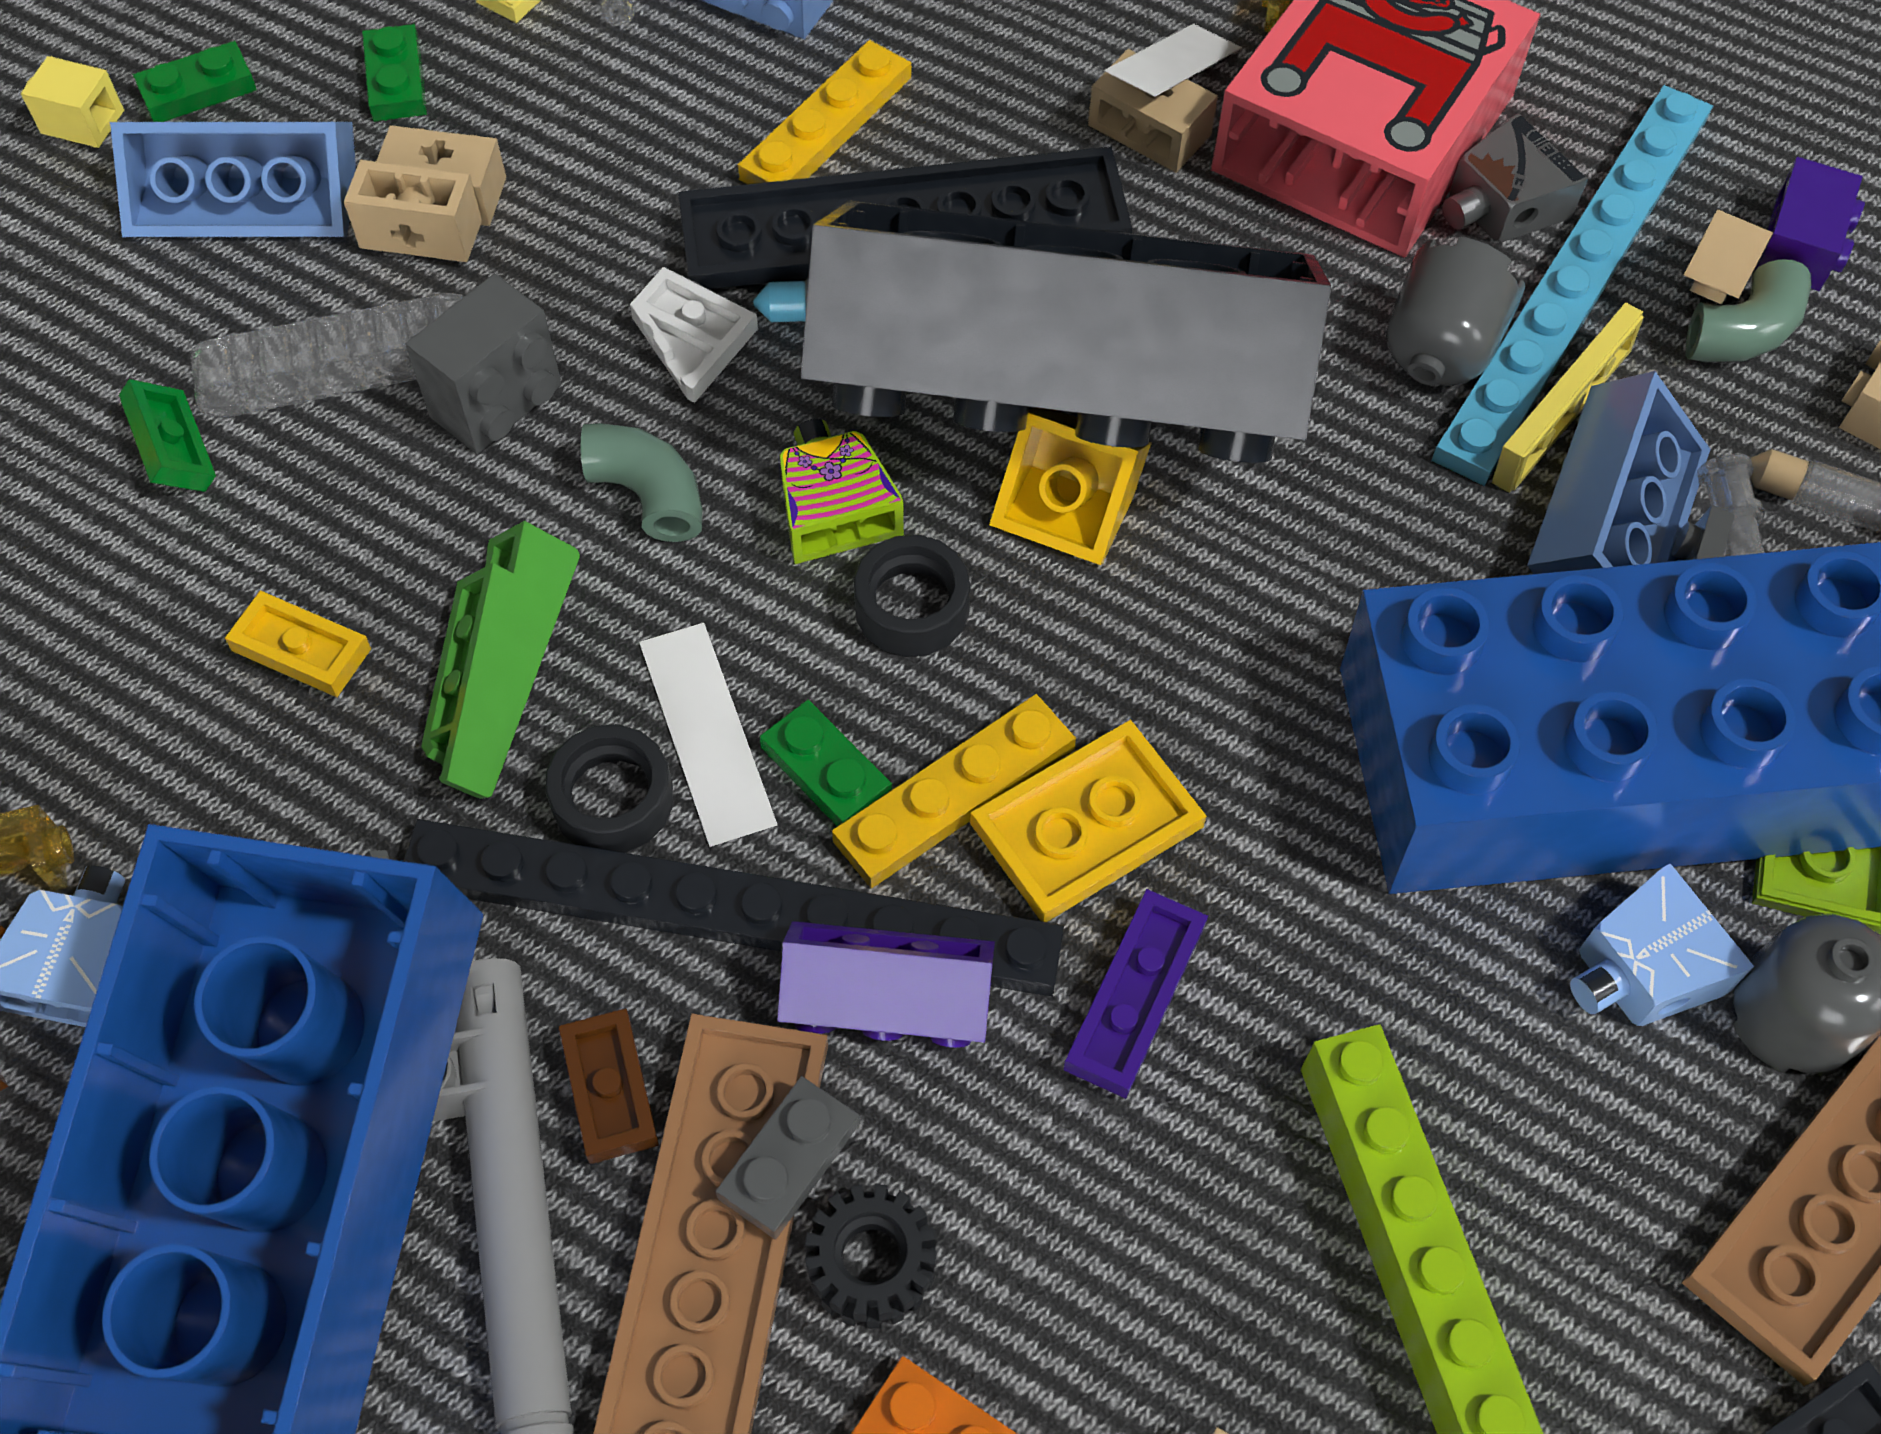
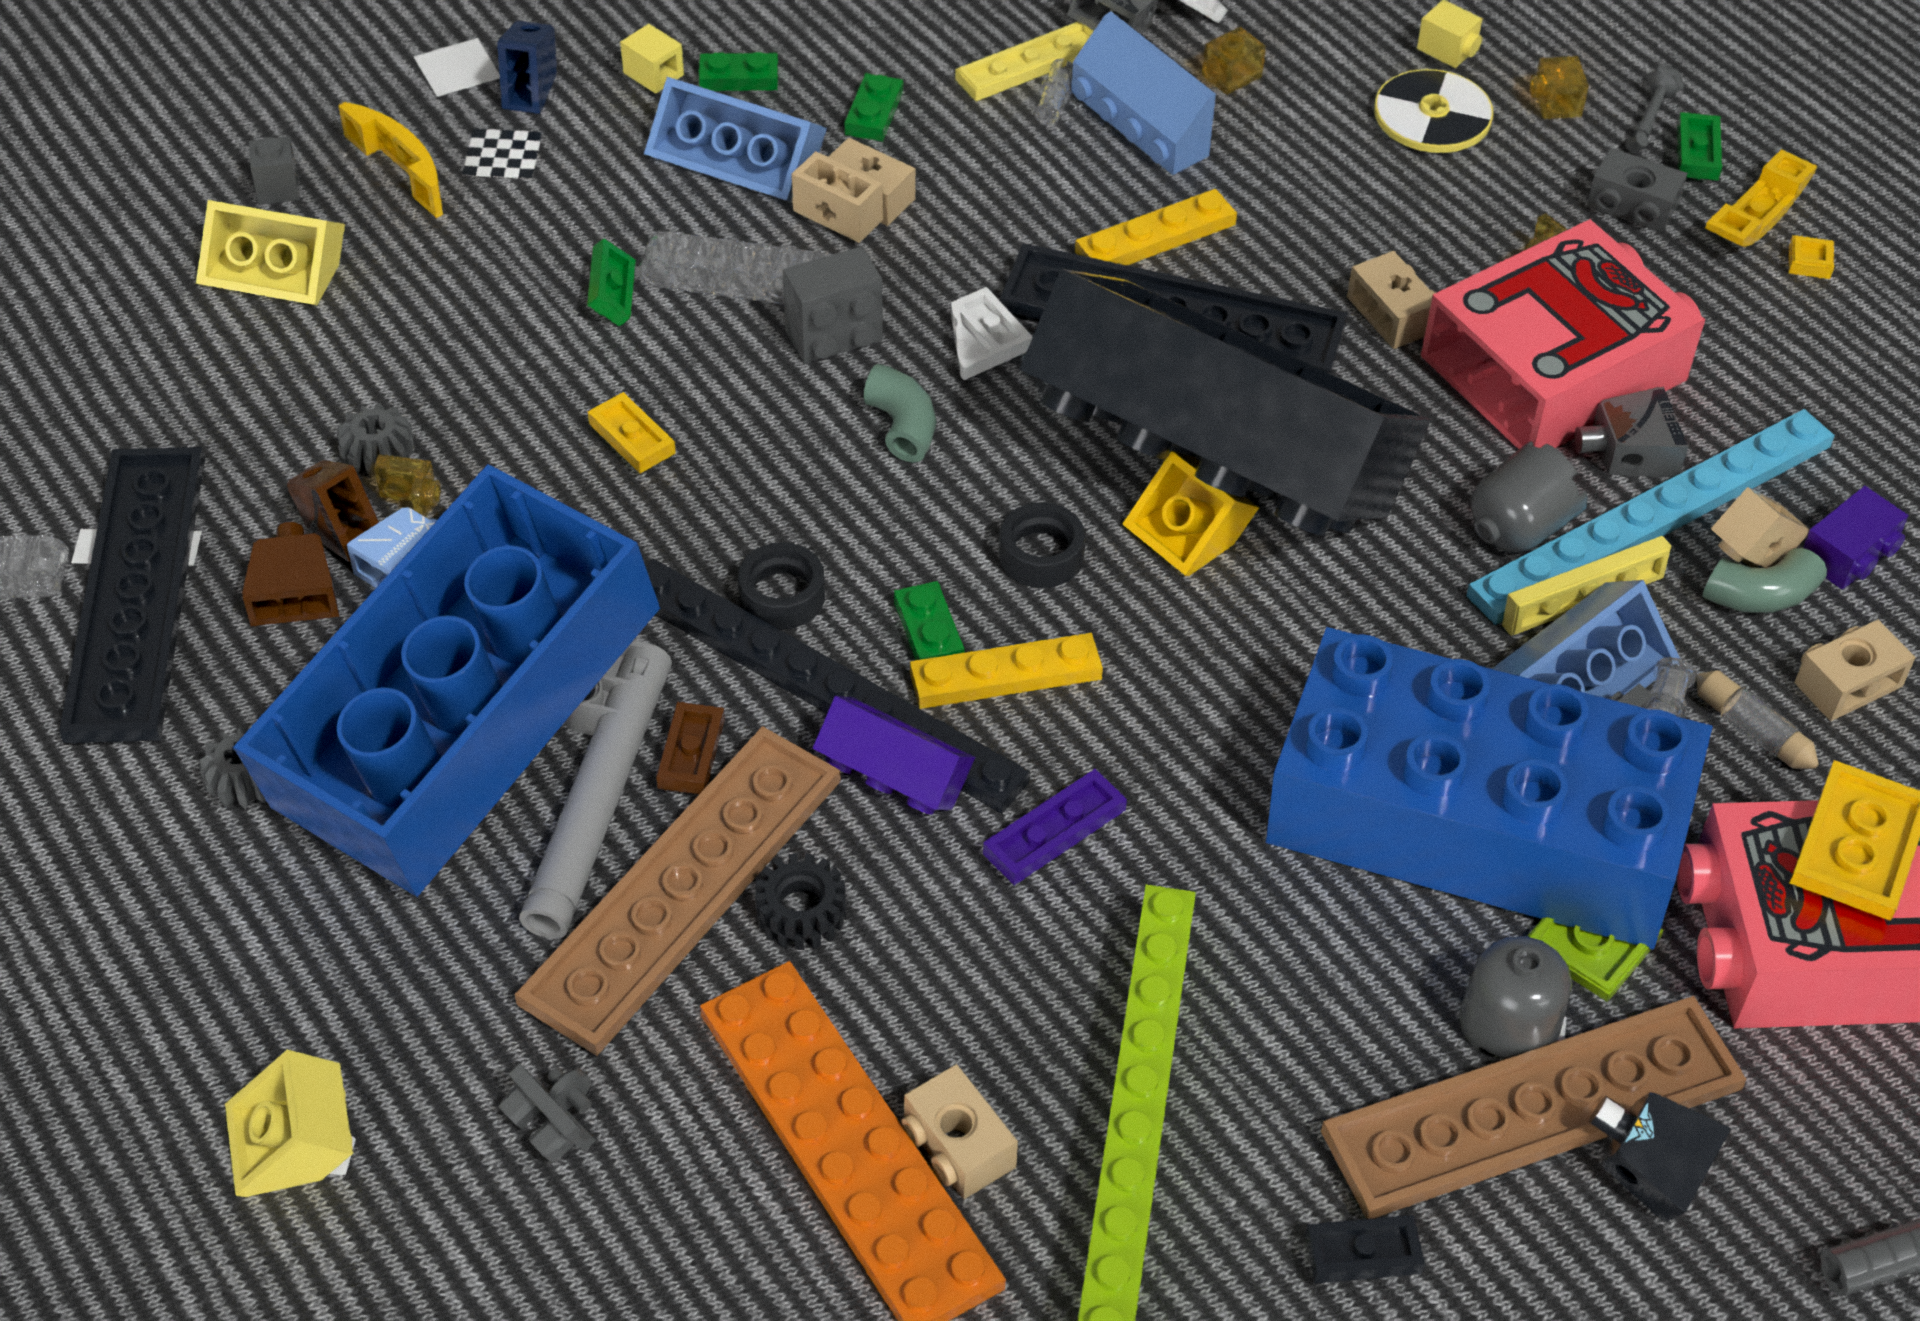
camera: 25 degrees right, 10 degrees down
bright green wedge [421,521,580,799] -> none
white sticker [639,623,778,847] -> none
dark grey plate [715,1076,860,1240] -> none
lime torso [779,419,904,564] -> none
yellow plate [970,719,1207,922] -> none
white sticker [1104,24,1242,97] -> none
light blue torso [1570,864,1754,1026] -> none

